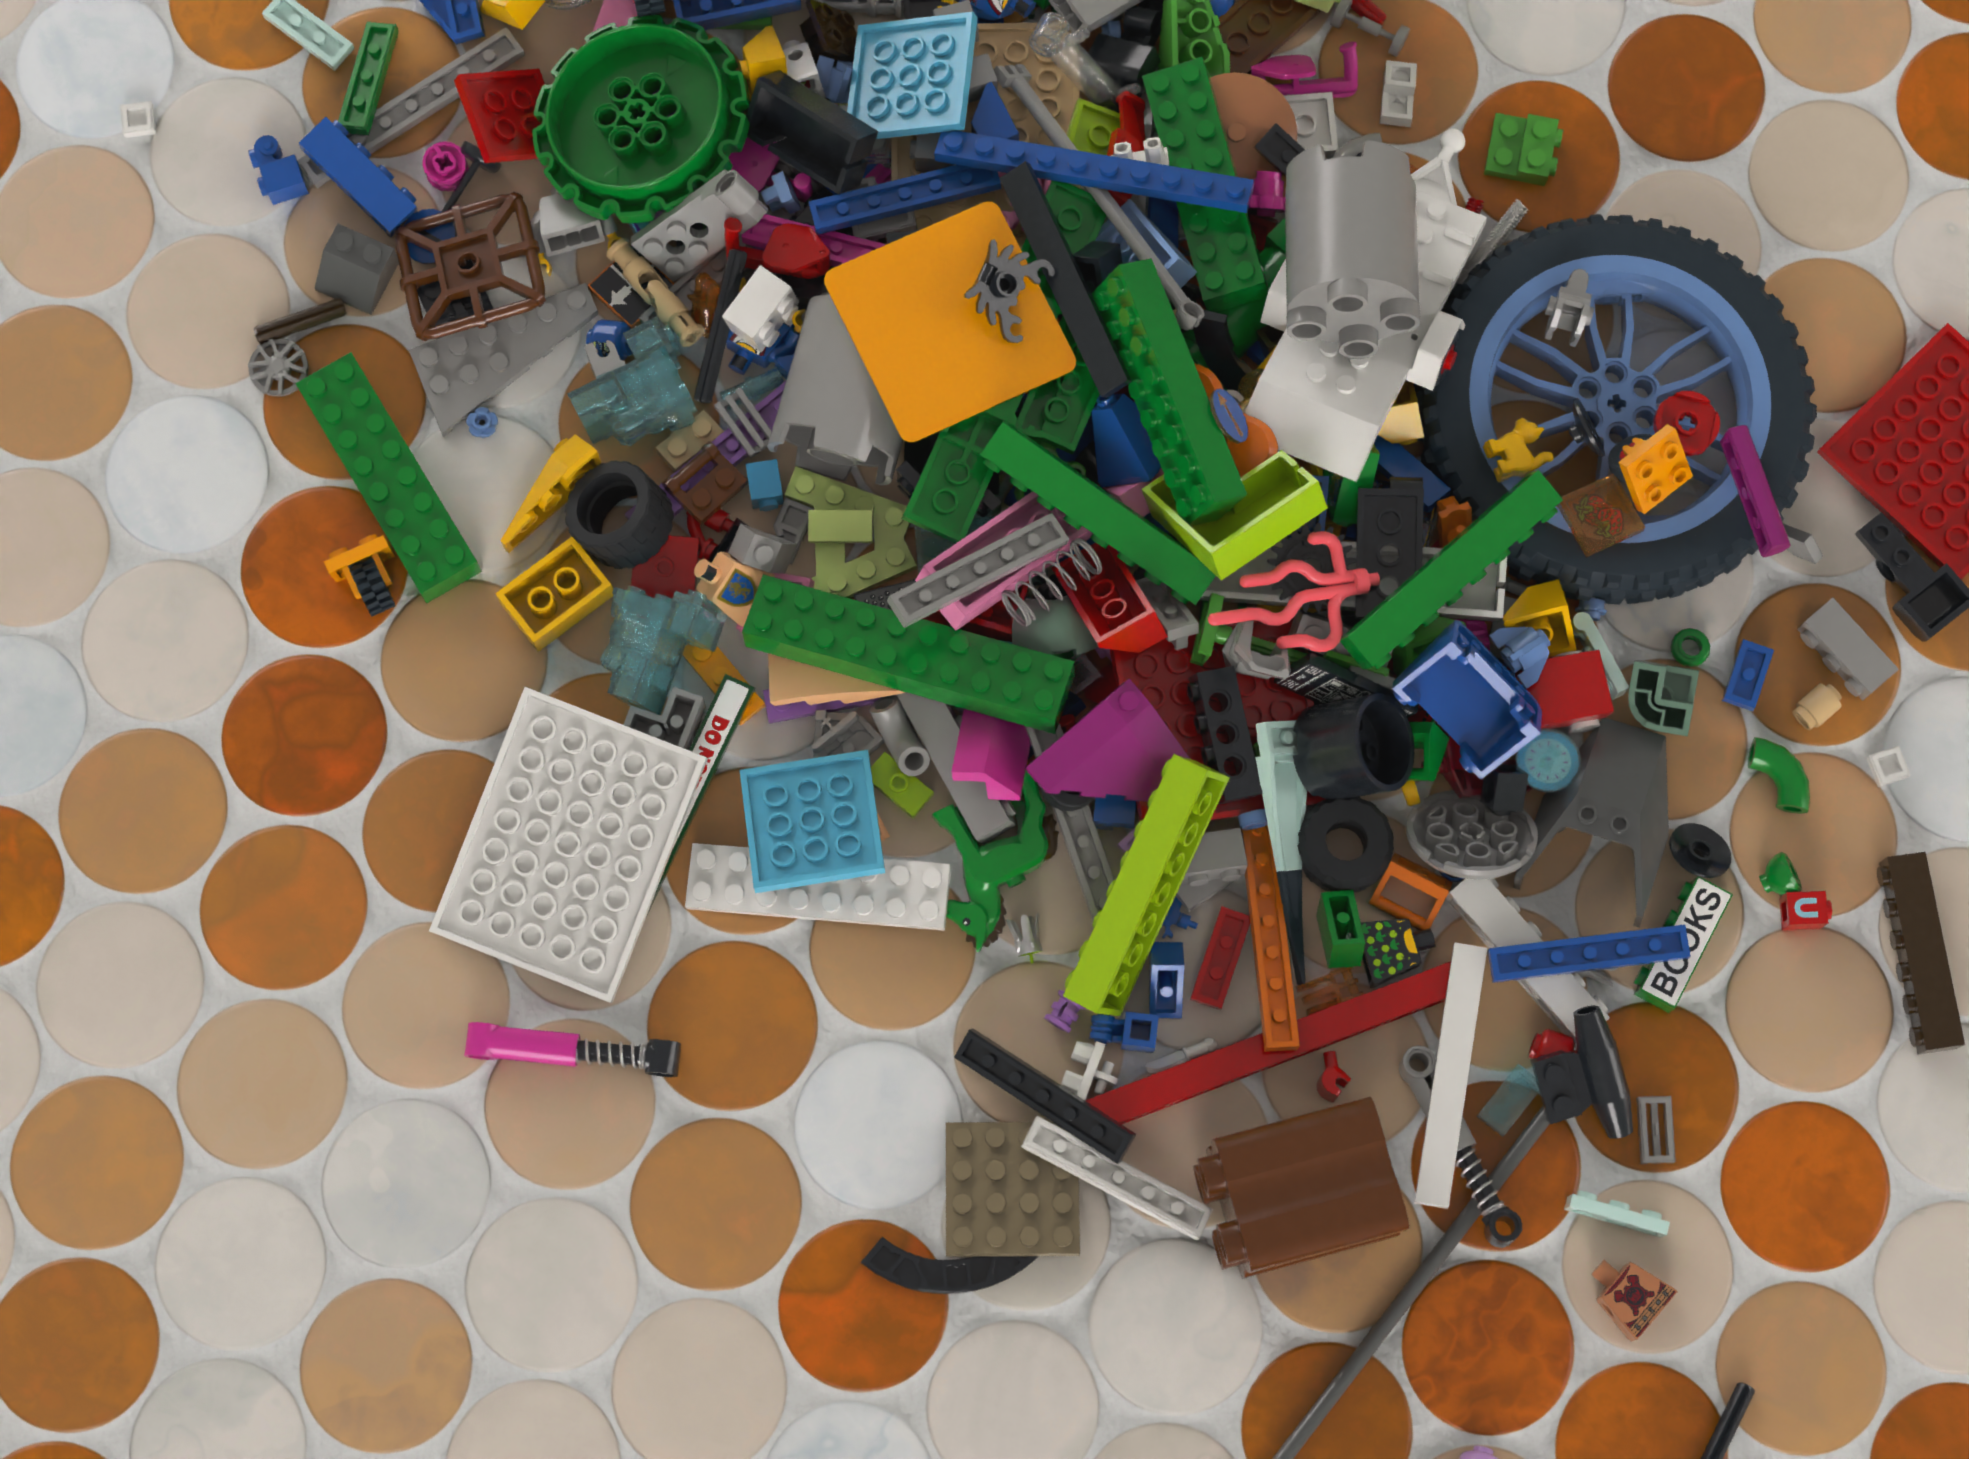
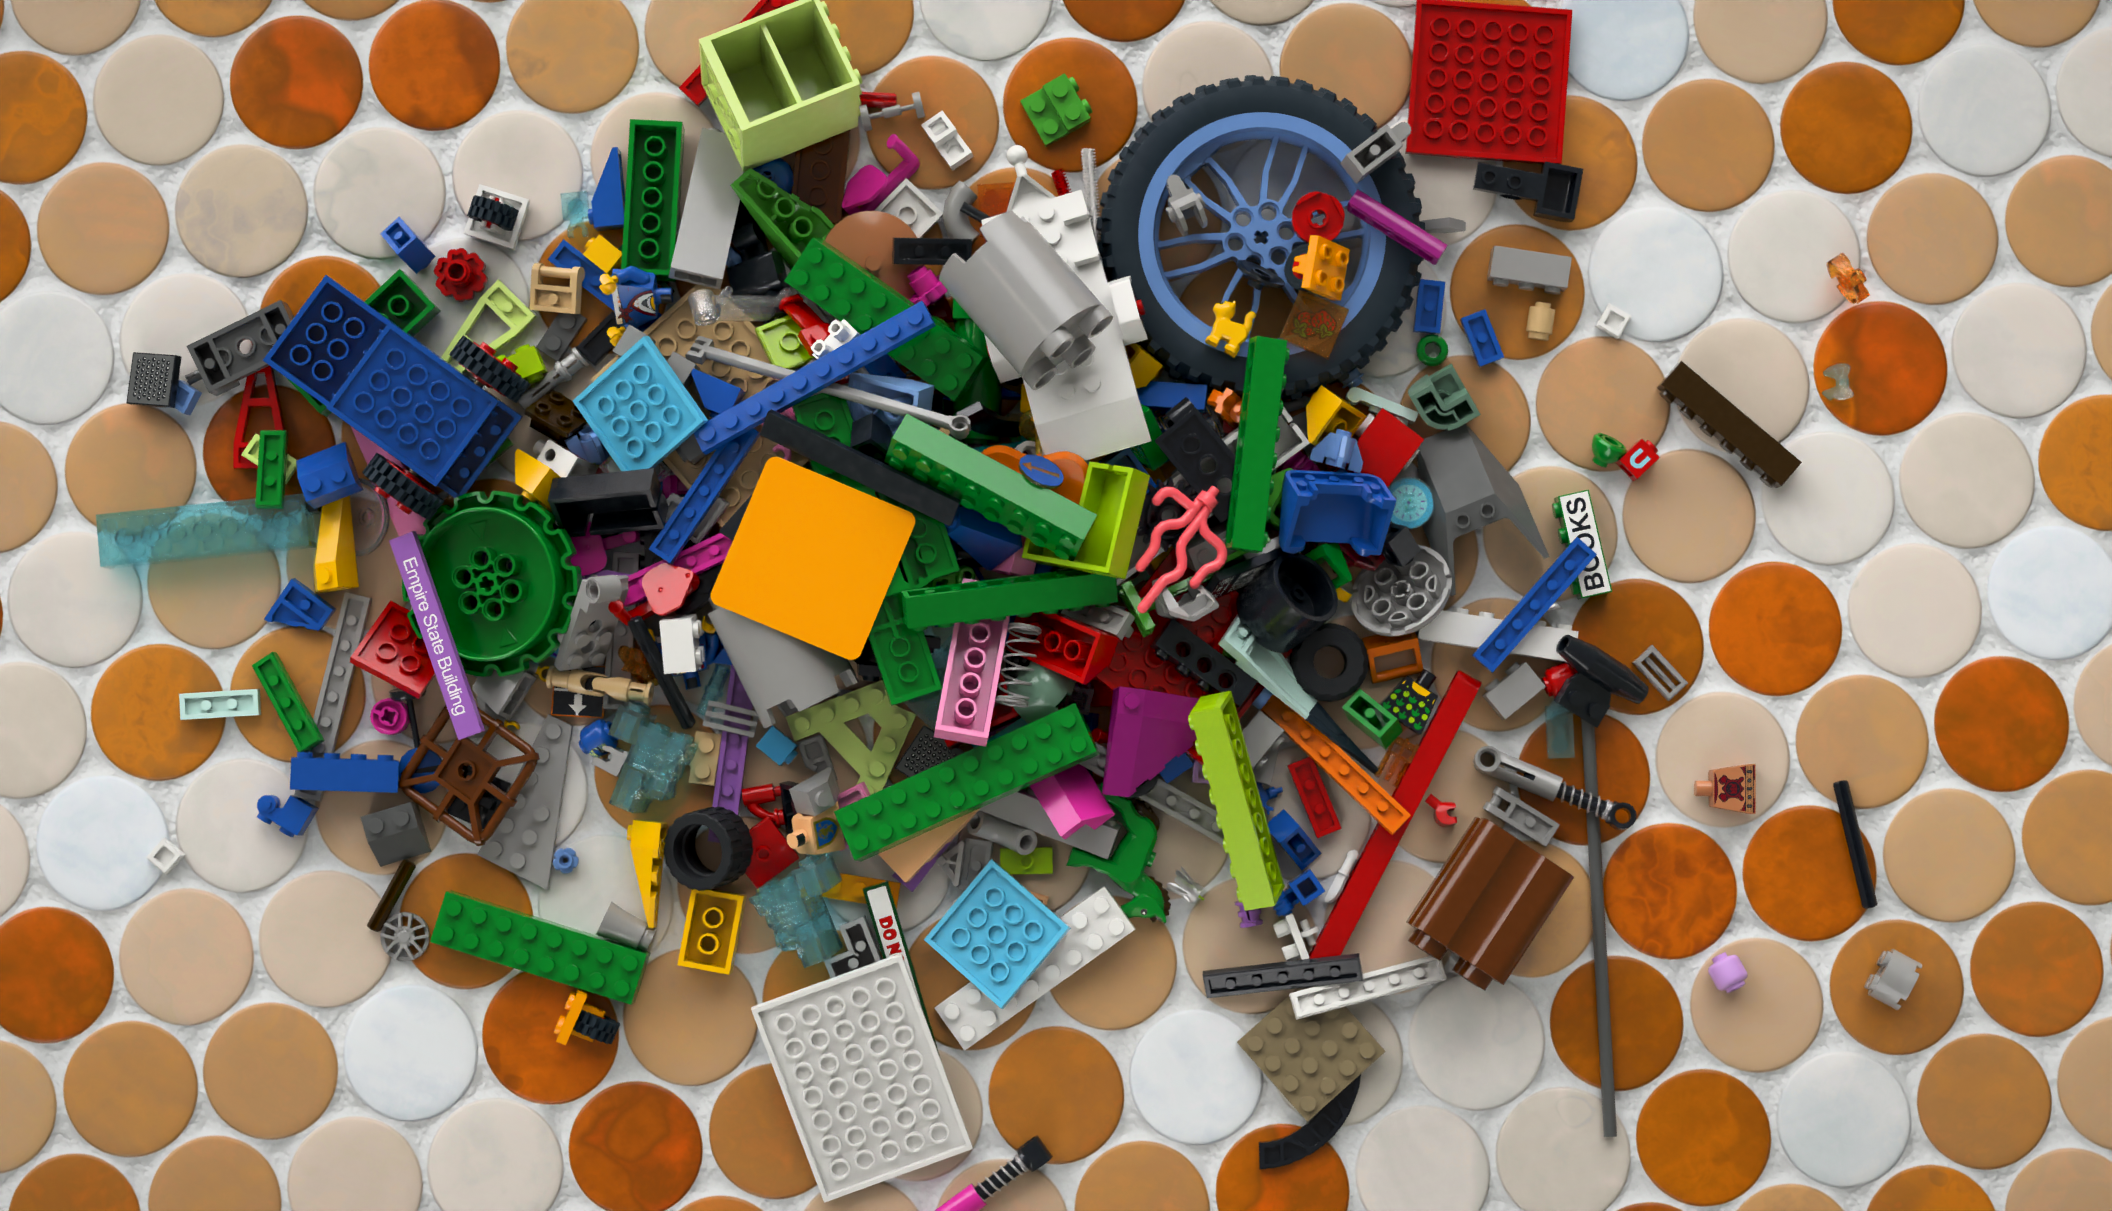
camera: 35 degrees left, 10 degrees up
reddish brown plate [662,441,748,526] -> none
light blue tile [761,171,801,214] -> none
yellowish green tile [808,510,873,543] -> none
light grey plate [887,513,1070,628] -> none
animal [964,239,1055,343] -> none
white tile [1414,942,1487,1209] -> none
light aqua plate [1564,1191,1670,1238] -> none
black dish [1669,823,1732,878] -> none
green cylinder [1748,737,1810,814] -> none
none -> medium lavender tile [389,531,485,740]
none -> light grey plant [596,902,657,952]
none -> light grey hinge [1340,121,1412,184]
none -> blue plate [1413,279,1445,334]
none -> light grey brick [1482,662,1546,720]
none -> light grey plate [1483,786,1560,847]

